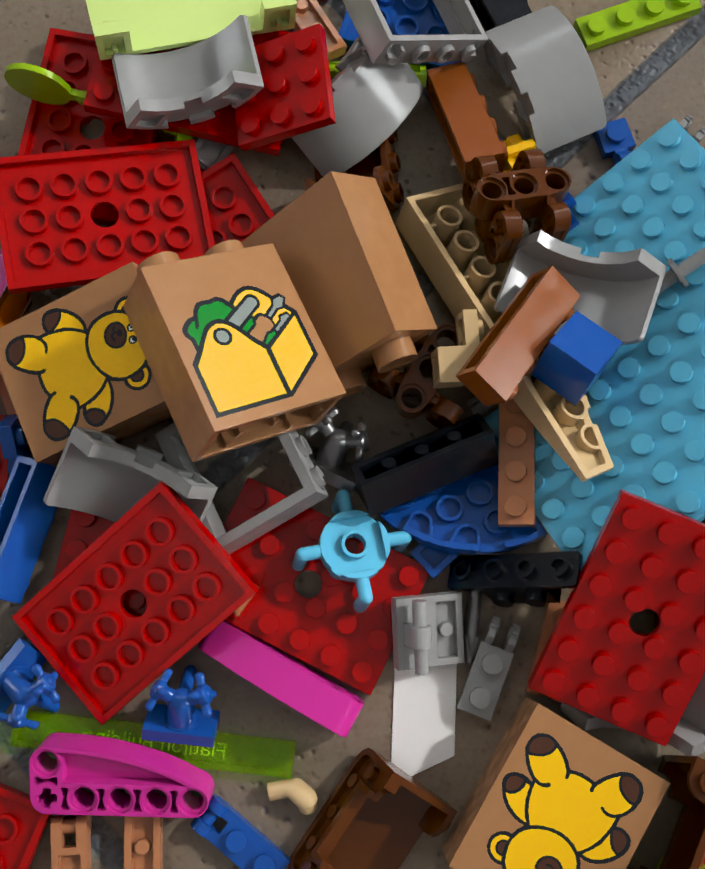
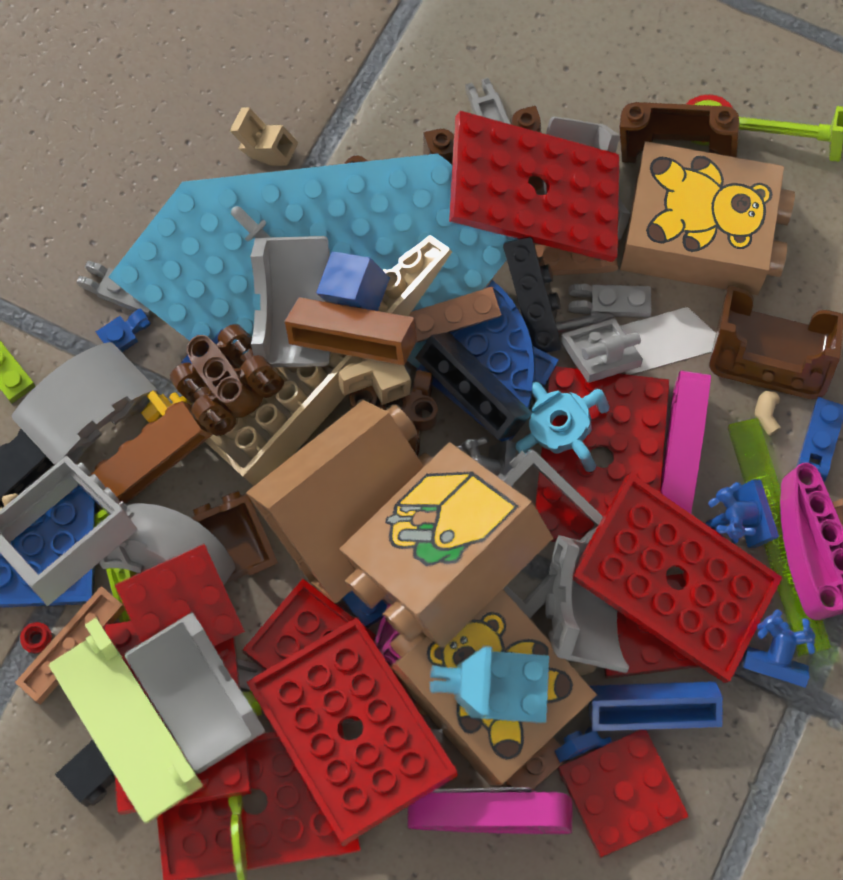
camera: 110 degrees left, 10 degrees down
none -> medium azure plate [430,646,549,723]

